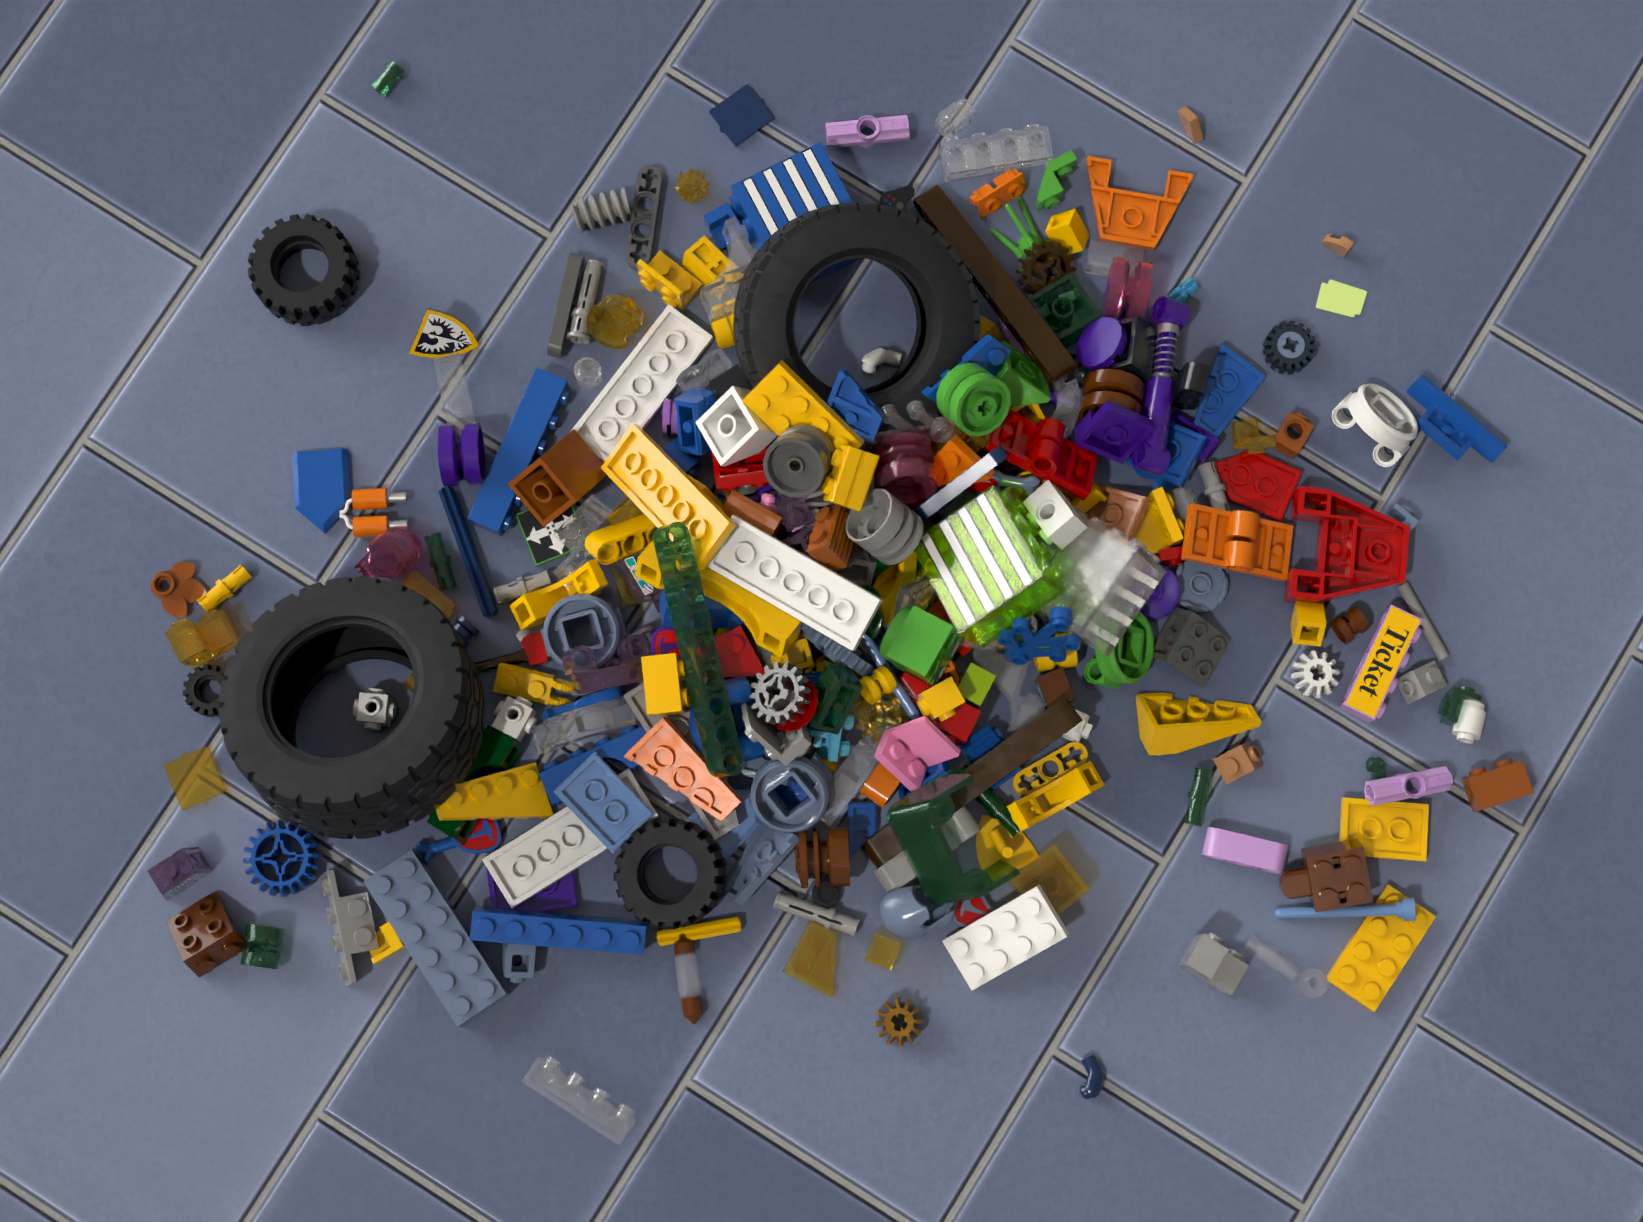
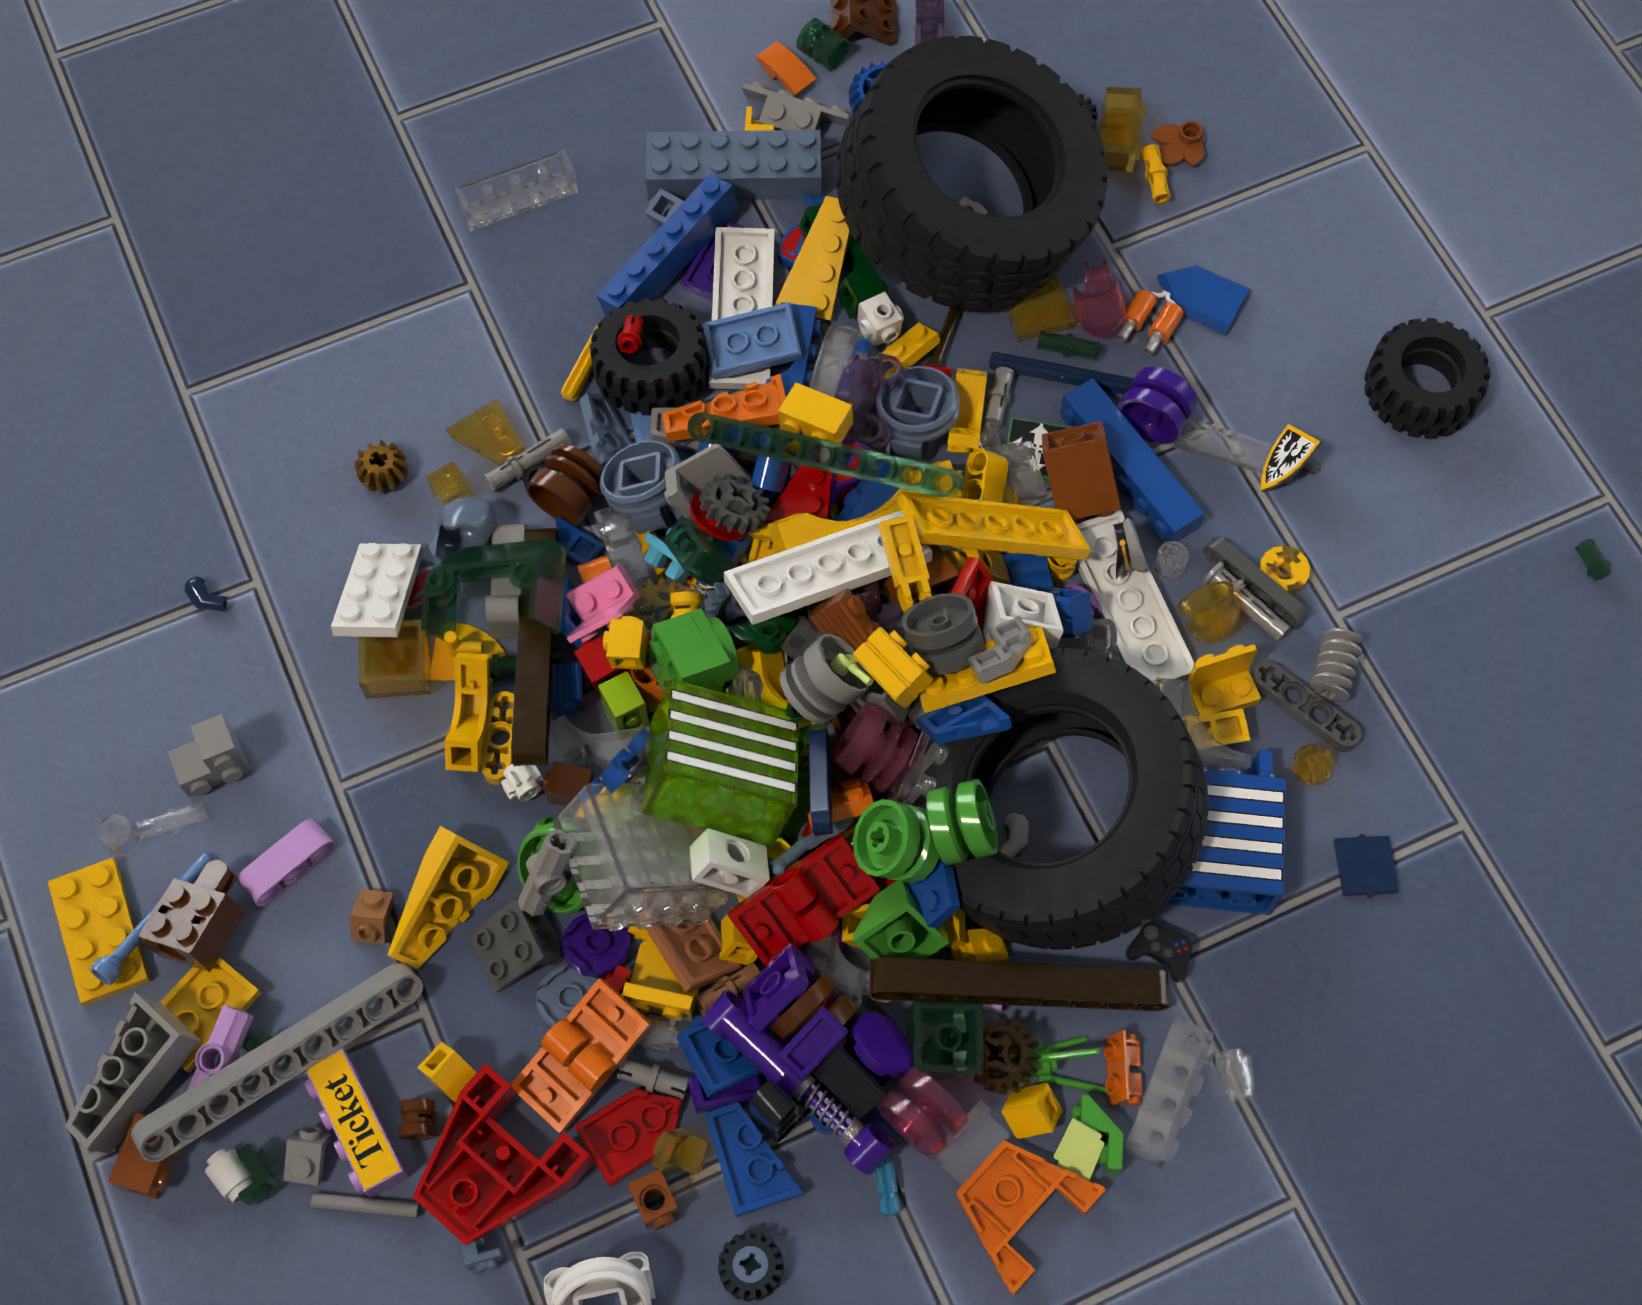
camera: 125 degrees right, 15 degrees down
dark blue wheel [453,614,480,648] -> none
piece [674,934,703,1024] -> none
lavender piece [825,115,910,148] -> none
clear green pin [1183,767,1213,827] -> none
white gear [1291,650,1340,699] -> none
none -> light grey wedge [65,992,201,1154]
none -> light grey beam [131,963,423,1162]
none -> light grey piece [517,829,576,916]
none -> red pin [617,314,644,354]
none -> medium nougat pin [693,963,760,1015]
none -> orange slope [755,41,816,97]
none -> dark purple tile [777,1006,849,1080]
none -> yellowish green hand [830,653,874,686]
none -> yellow hinge [878,515,932,613]
none -> bright green wheel [927,779,998,866]
none -> light grey tile [968,617,1033,684]
none -> yellowish green sticker [1053,1119,1105,1181]
none -> piece [1113,518,1149,579]
none -> piece [1258,546,1310,595]

